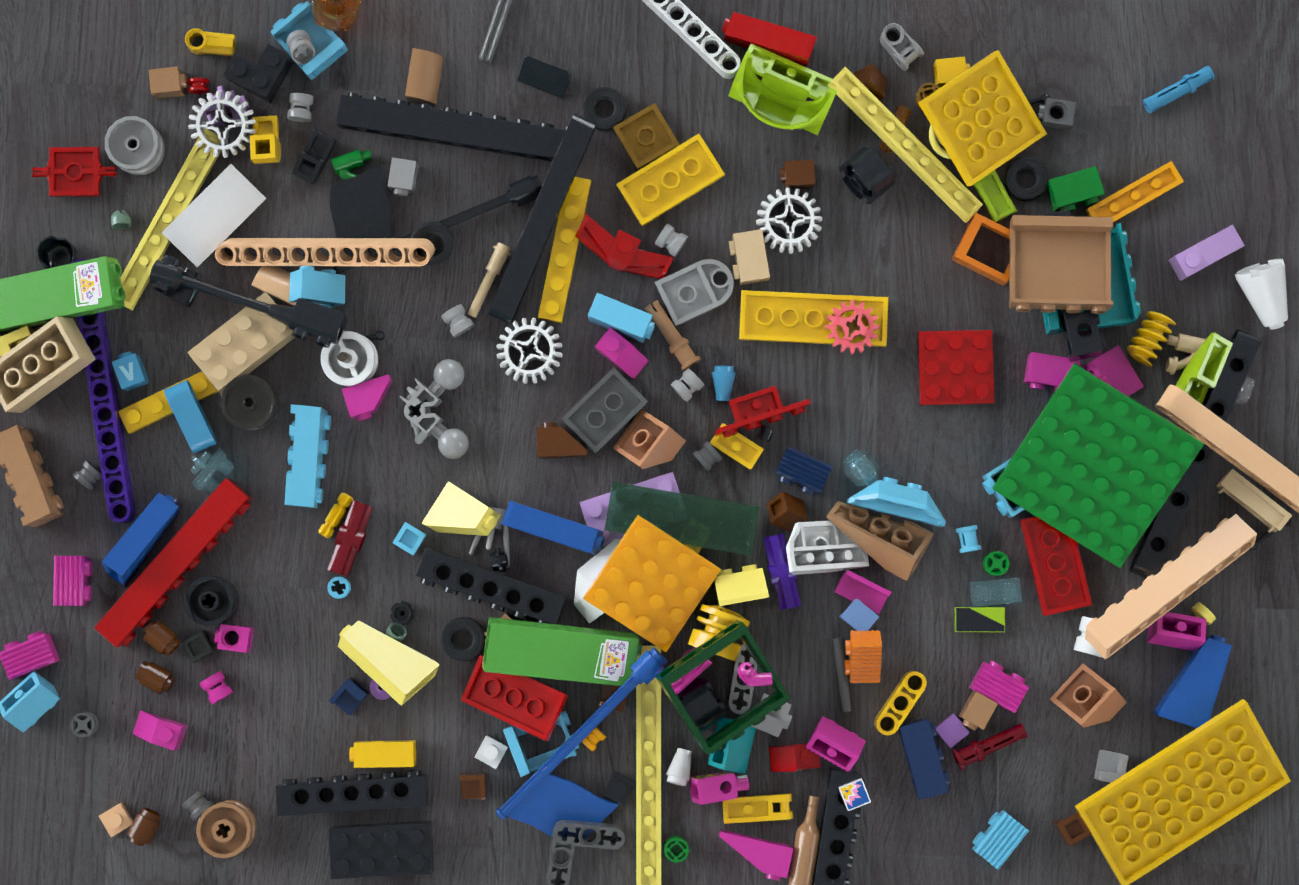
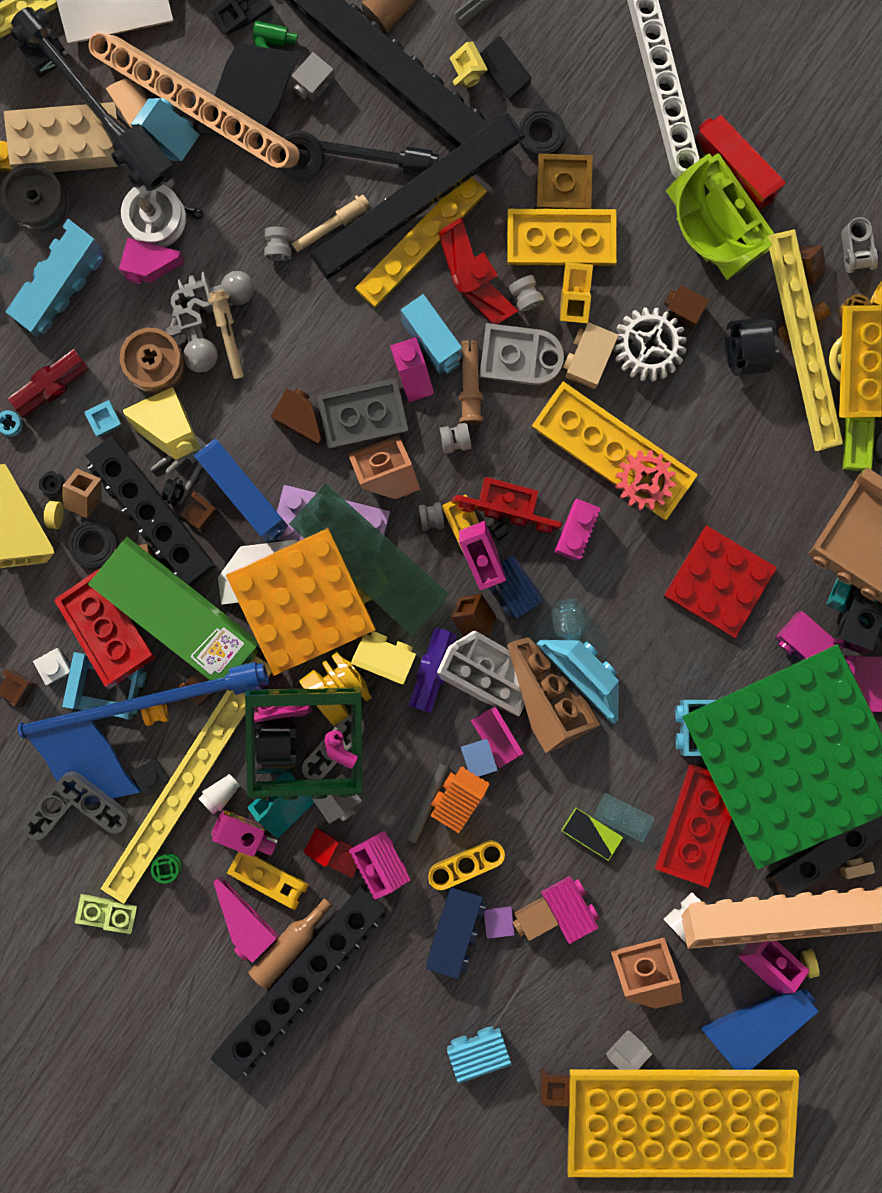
camera: 25 degrees right, 0 degrees up
yellow axle [318,492,353,538] -> none
sand green hinge [385,622,407,642] -> none
white gear [497,318,563,384] -> none
dark azure cone [712,365,736,401] -> none
tile [838,778,871,811] -> none
orange window [951,213,1010,286] -> none
dark red pin [952,723,1028,771] -> none
medium azure bush [956,525,981,553] -> none
green wheel [982,551,1010,576] -> none
none -> light yellow tile [44,501,64,529]
none -> medium nougat brick [62,468,102,518]
none -> medium nougat wheel [119,327,186,394]
none -> reddish brown panel [180,492,219,533]
none -> tan pin [208,290,244,379]
none -> light yellow bracket [450,42,488,88]
none -> dark pink slope [459,521,506,590]
none -> dark pink brick [554,499,601,562]
none -> yellow brick [560,262,593,323]
none -> tan plate [839,856,875,879]

